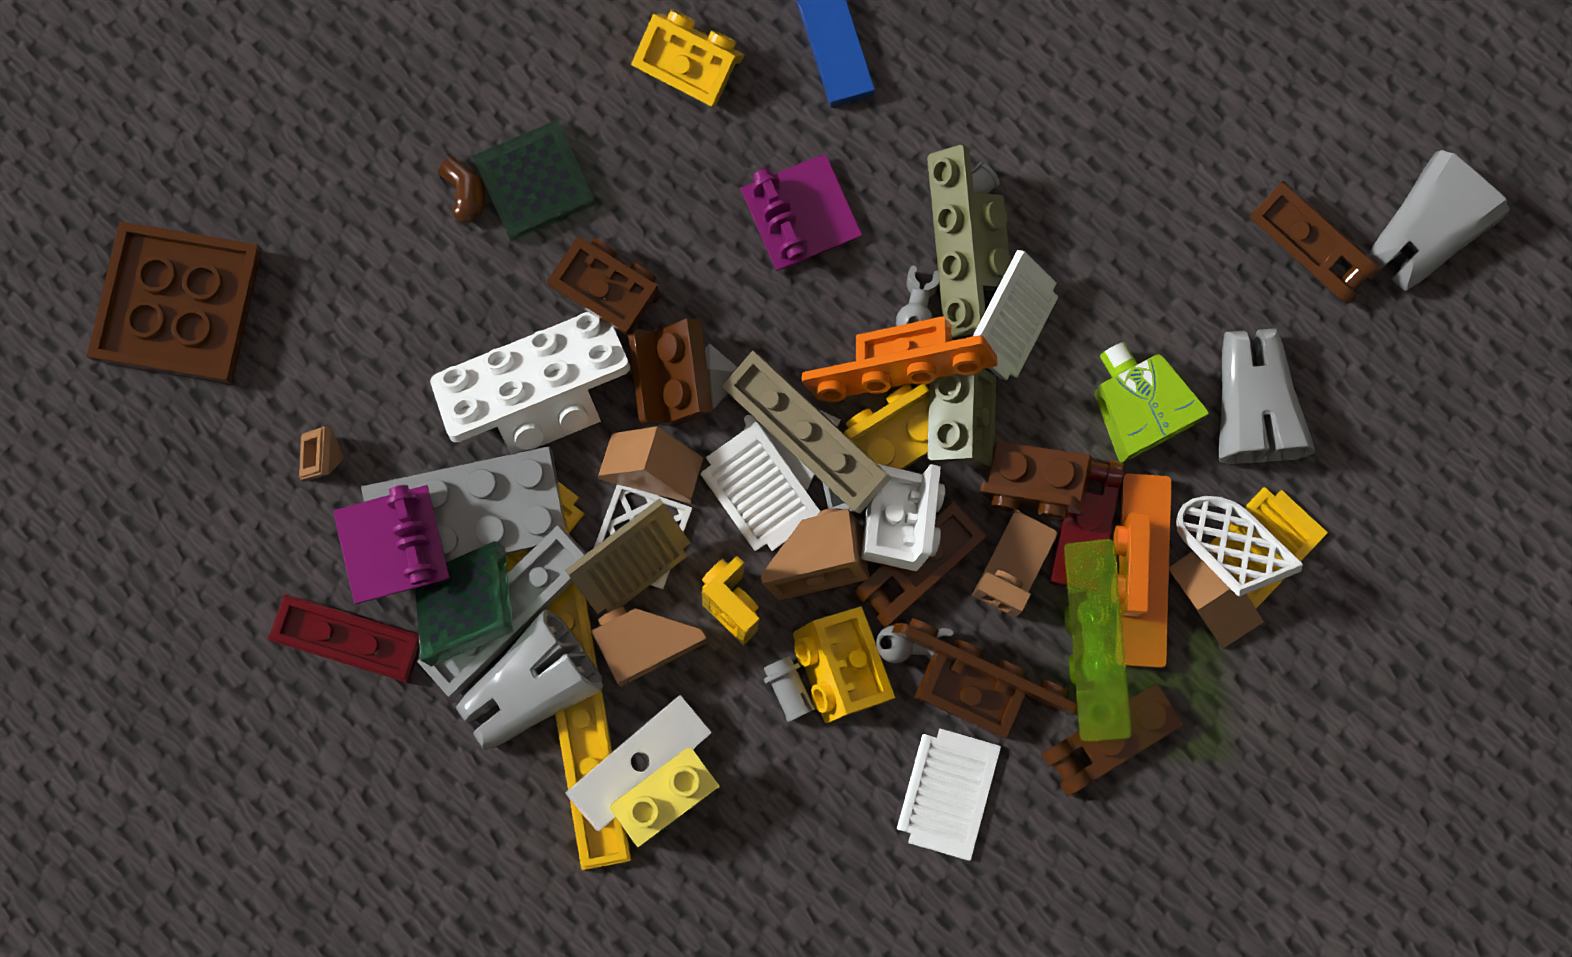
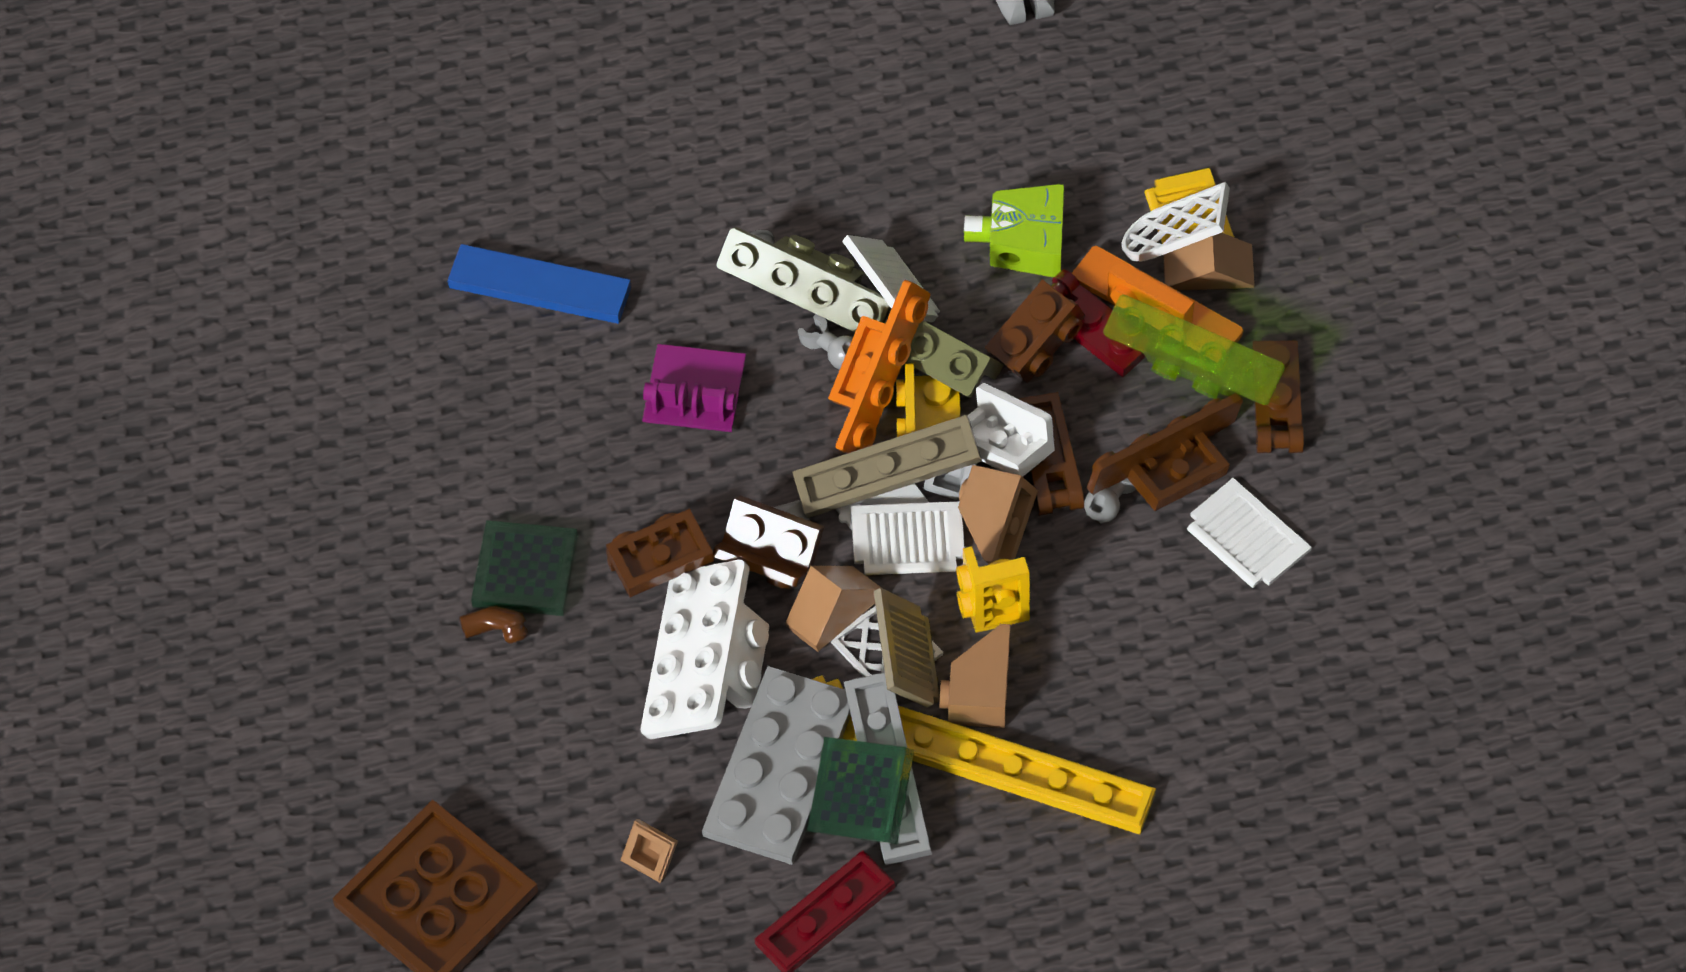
camera: 55 degrees left, 20 degrees down
magenta hinge [333,485,450,605] -> none
light grey piece [455,609,603,751] -> none
white tile [565,695,712,831] -> none
light yellow bracket [610,748,720,847] -> none
yellow bracket [631,9,744,107] -> none
light grey pin [763,656,816,722] -> none
yellow bracket [793,606,895,723] -> none
medium nougat bracket [972,512,1057,618] -> none
light grey piece [1219,328,1315,464] -> none
reddish brown plate [1249,181,1382,304] -> none

